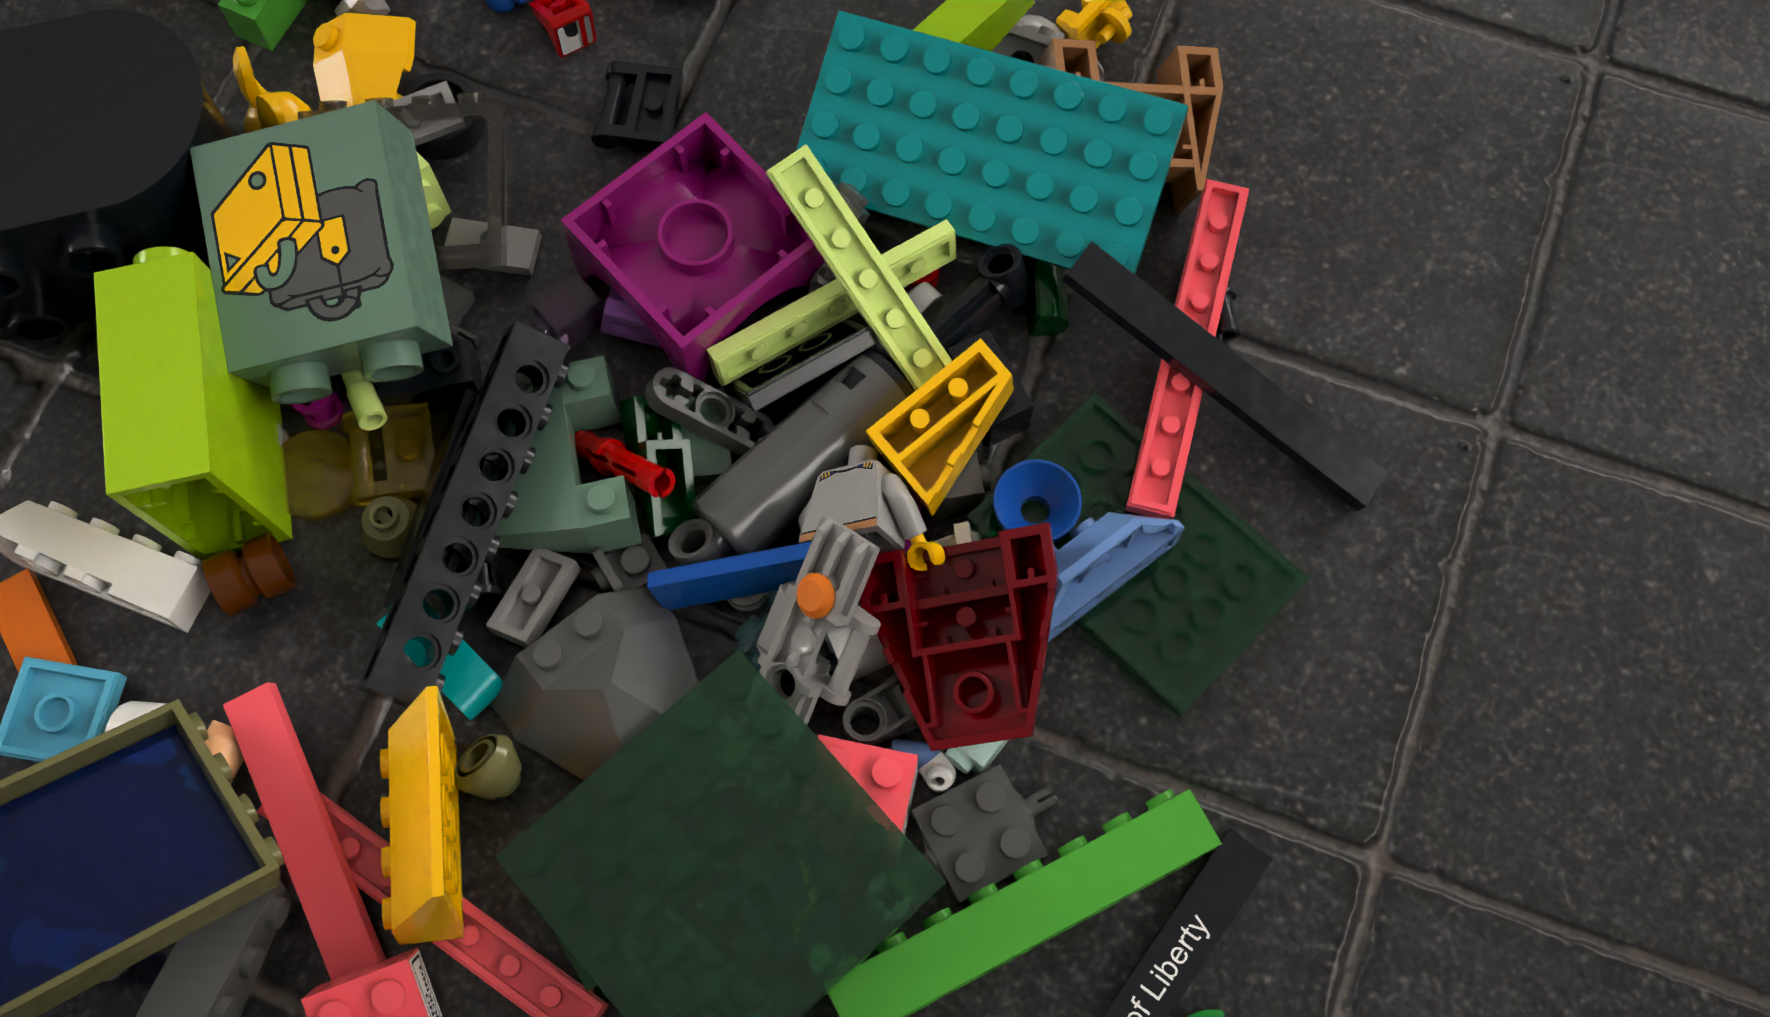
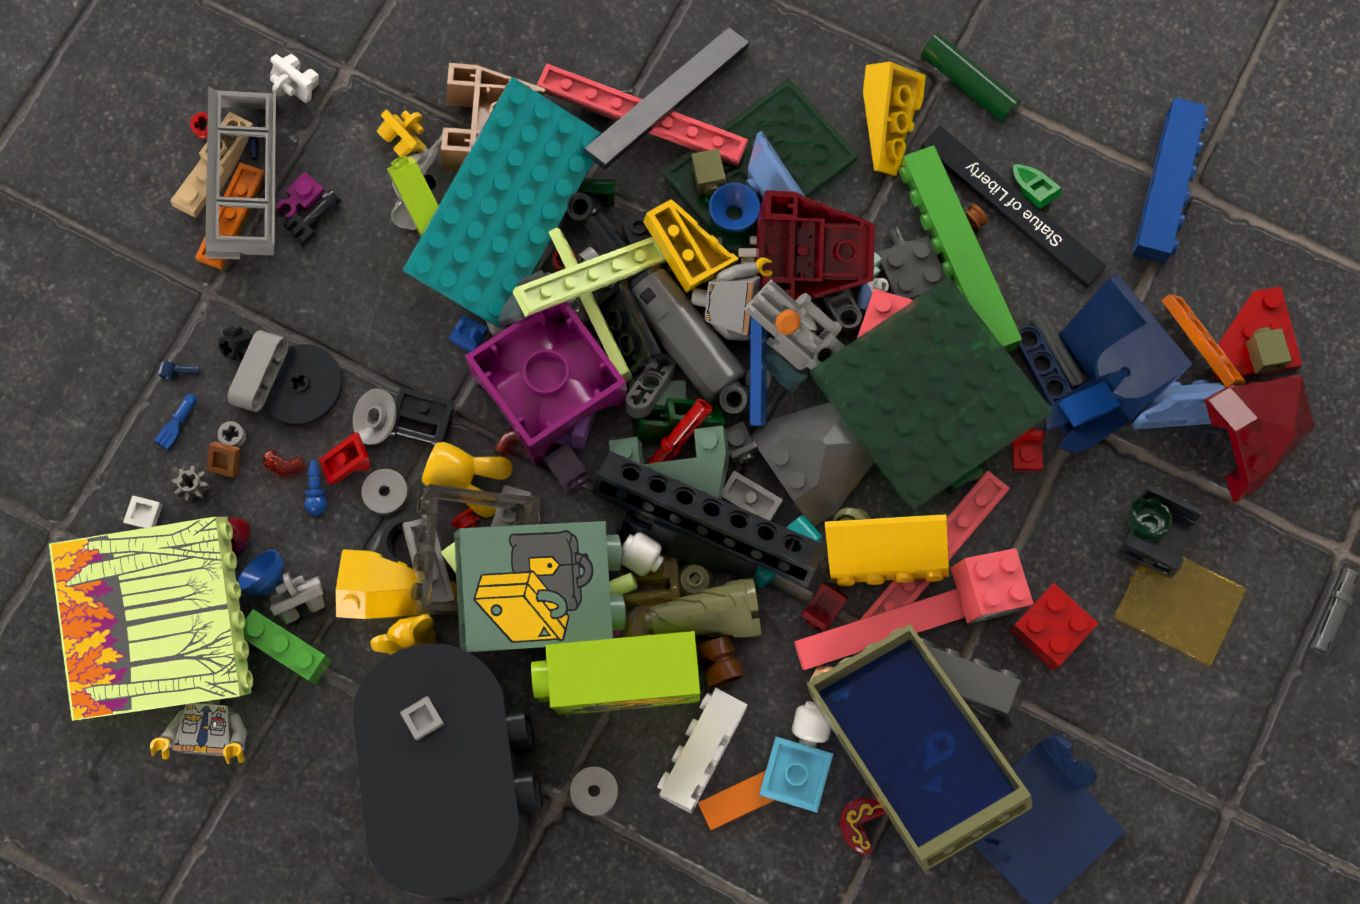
camera: 80 degrees left, 5 degrees up
none -> light grey dish [353,389,396,445]
none -> light grey piece [361,469,409,516]
none -> light grey plate [400,696,445,741]
none -> yellow piece [422,442,513,518]
none -> blue tile [449,315,488,352]
none -> red bush [451,508,480,529]
none -> light grey piece [570,767,618,816]
none -> white head [621,532,664,576]
none -> olive cone [645,577,761,638]
none -> olive brick [692,148,726,196]
none -> dark red bracket [801,581,849,631]
none -> yellow wedge [863,62,926,176]
none -> dark green brick [921,33,1021,123]
none -> dark orange bush [964,204,988,232]

